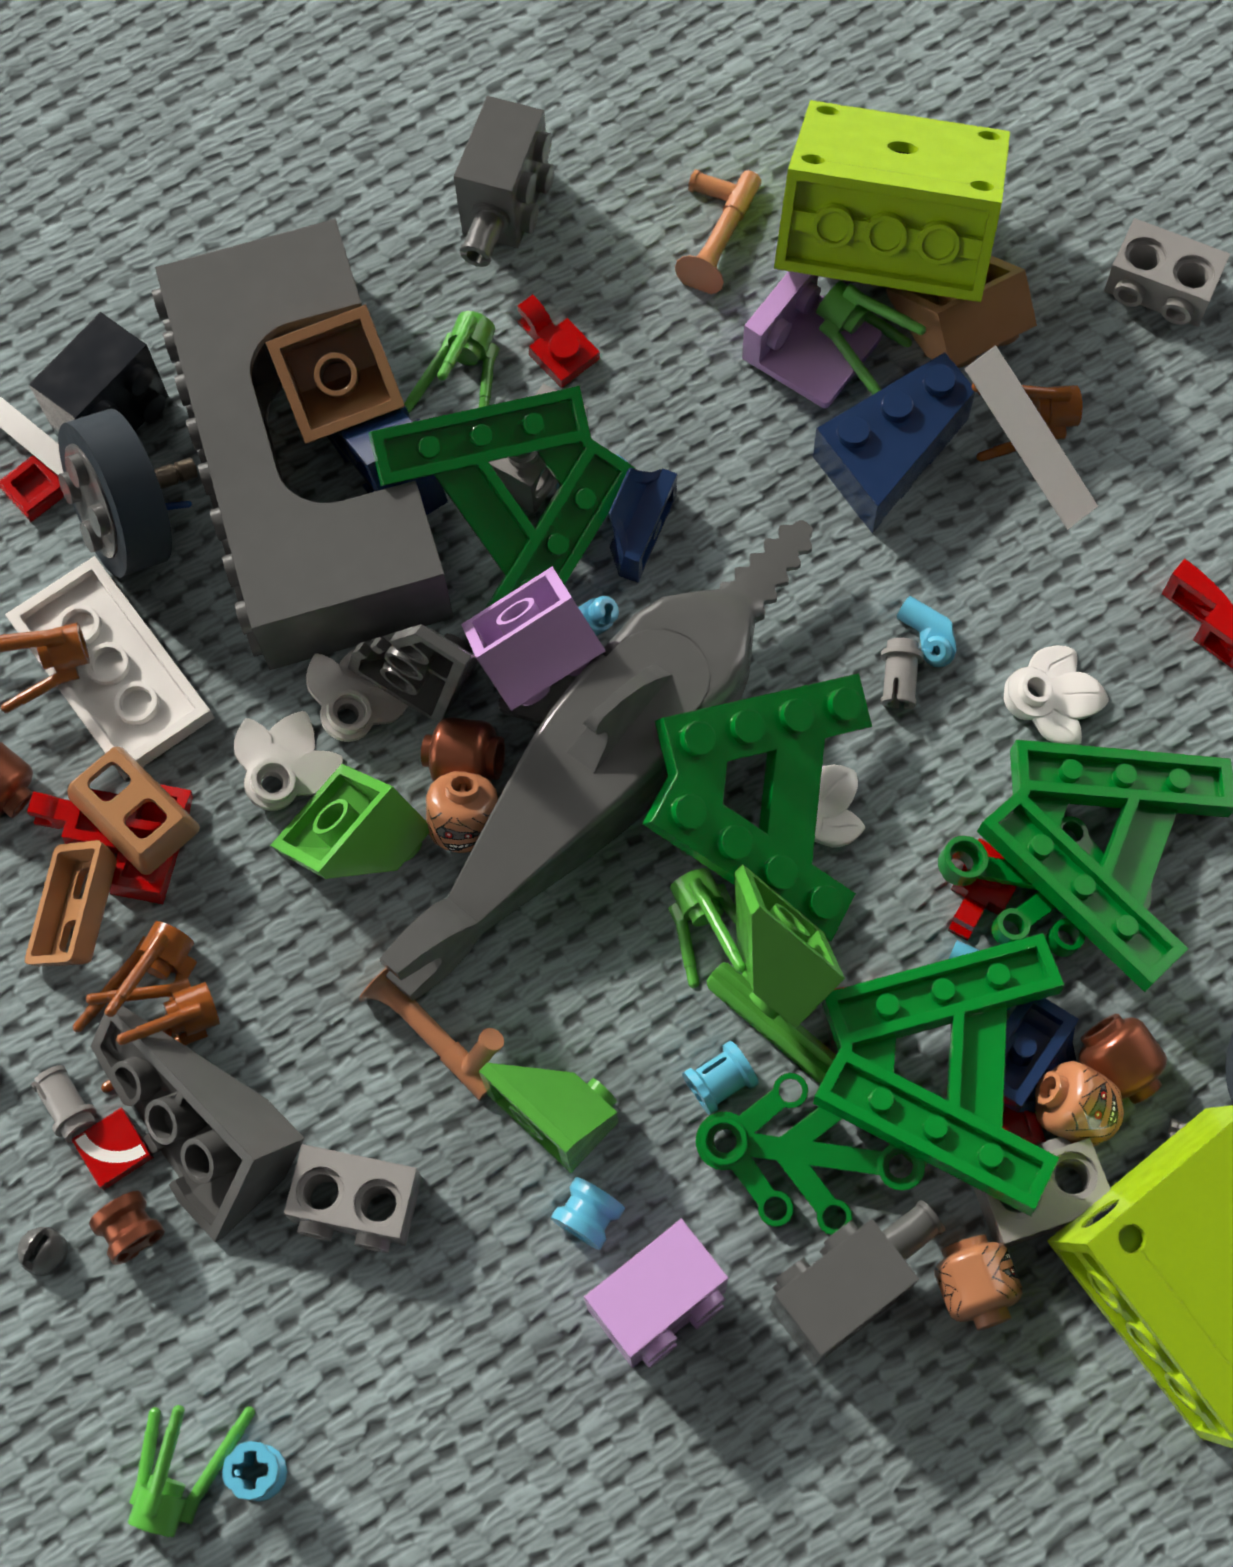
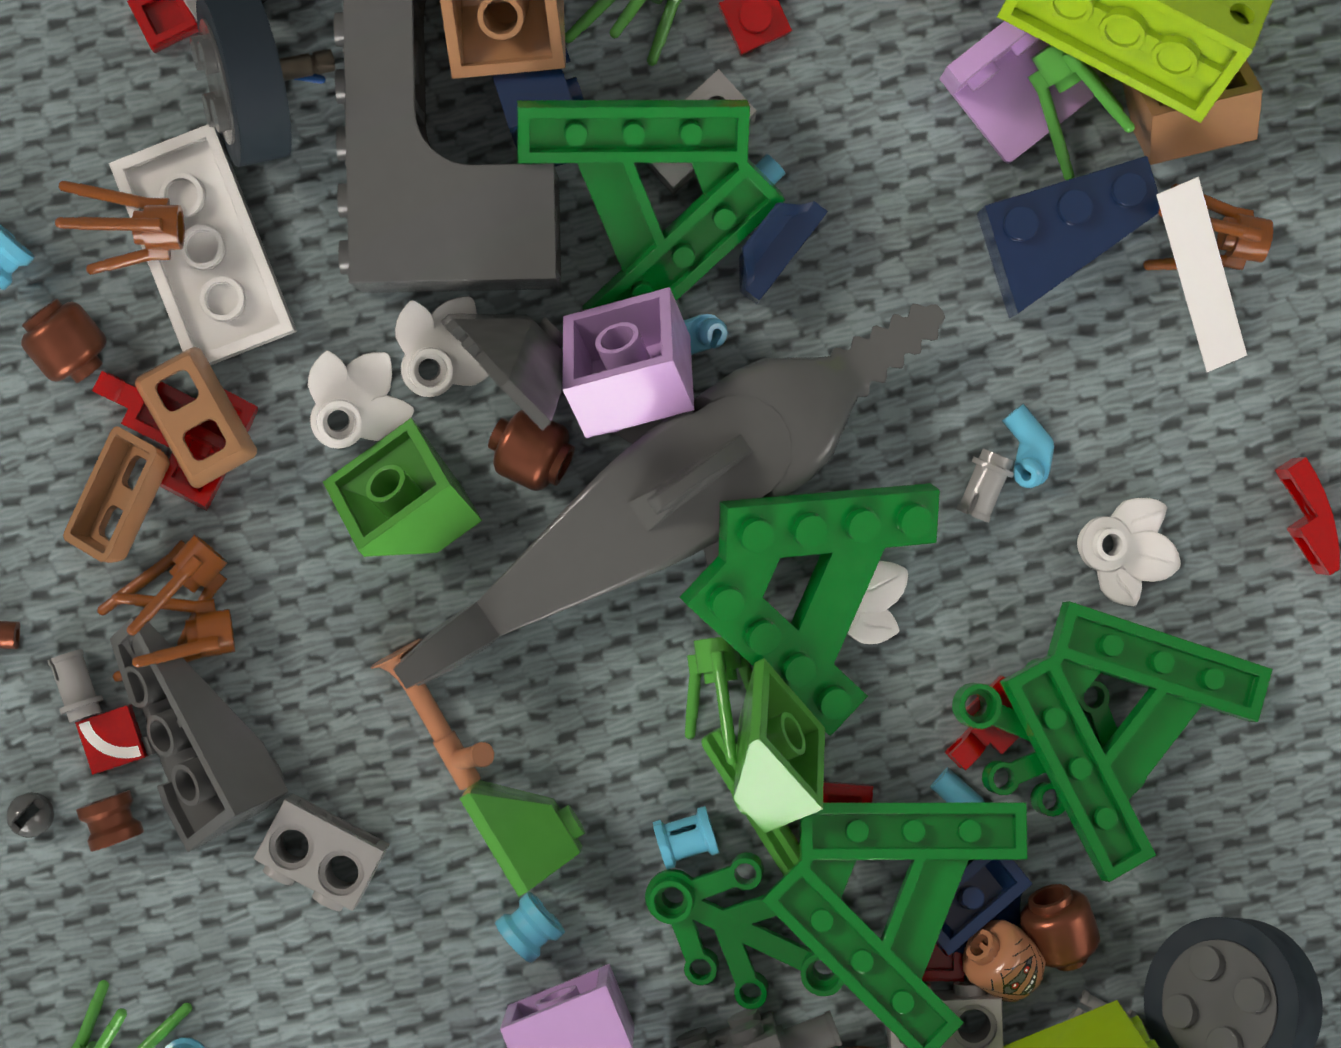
camera: 10 degrees right, 20 degrees up
nougat head [426,771,498,853] -> none

